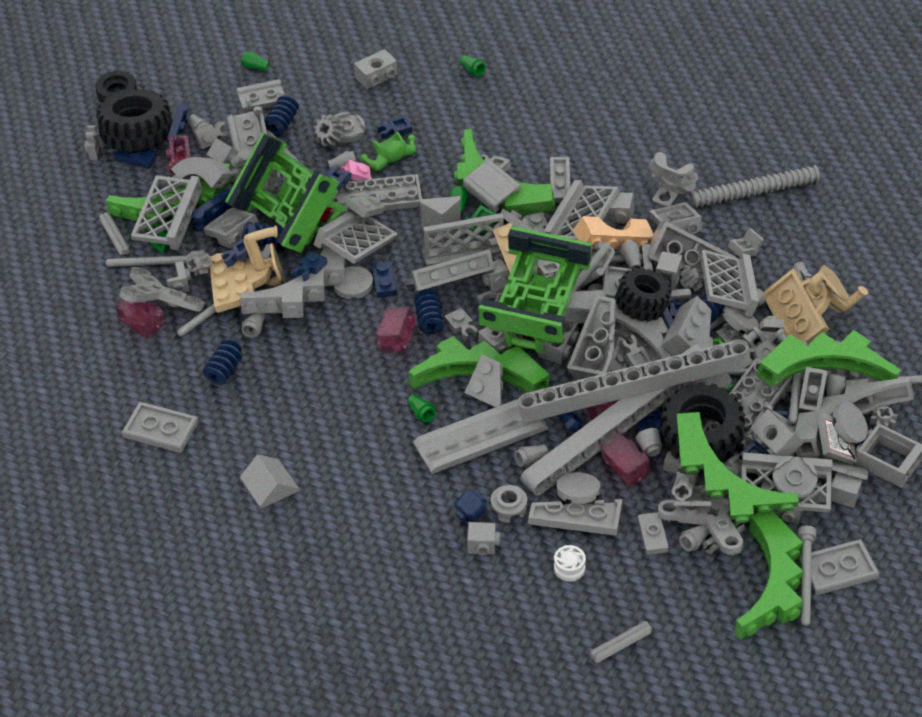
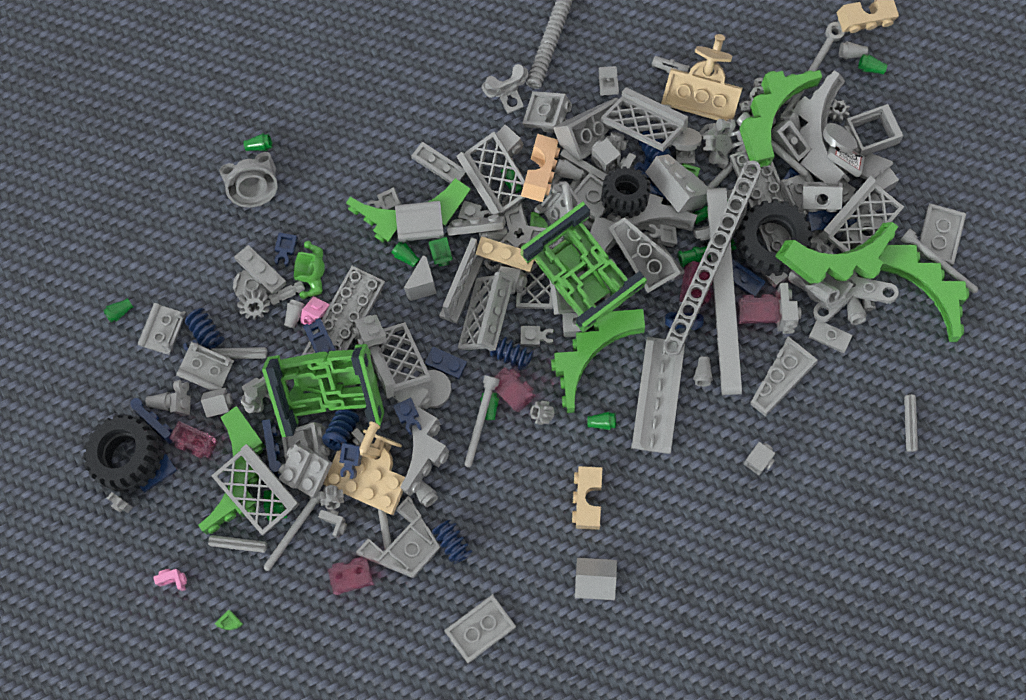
camera: 50 degrees left, 25 degrees up
black tyre [95,70,138,103] -> none
light grey piece [119,267,205,312] -> none
light grey arch [166,157,233,192] -> none
light grey brick [354,49,398,89] -> none
dark blue head [454,489,487,522] -> none
light grey wing [464,355,503,407] -> none
light grey piece [491,485,527,523] -> none
white wheel [554,545,586,581] -> none
light grey tile [556,472,601,504] -> none
light grey hat [636,428,662,457] -> none
light grey plate [760,316,784,332] -> none
light grey tile [772,456,818,500] -> none
none -> bright pink bracket [153,569,187,591]
none -> bright green tile [214,610,243,630]
none -> light grey piece [219,152,278,208]
none -> light grey plate [234,245,286,296]
none -> light grey axle [268,281,305,305]
none -> light grey plate [278,444,333,498]
none -> light grey wing [356,496,440,578]
none -> light grey piece [465,375,500,467]
none -> green cone [480,393,499,421]
none -> light grey gear [530,401,554,425]
none -> tan arch [572,466,602,530]
none -> light grey plate [775,283,801,334]

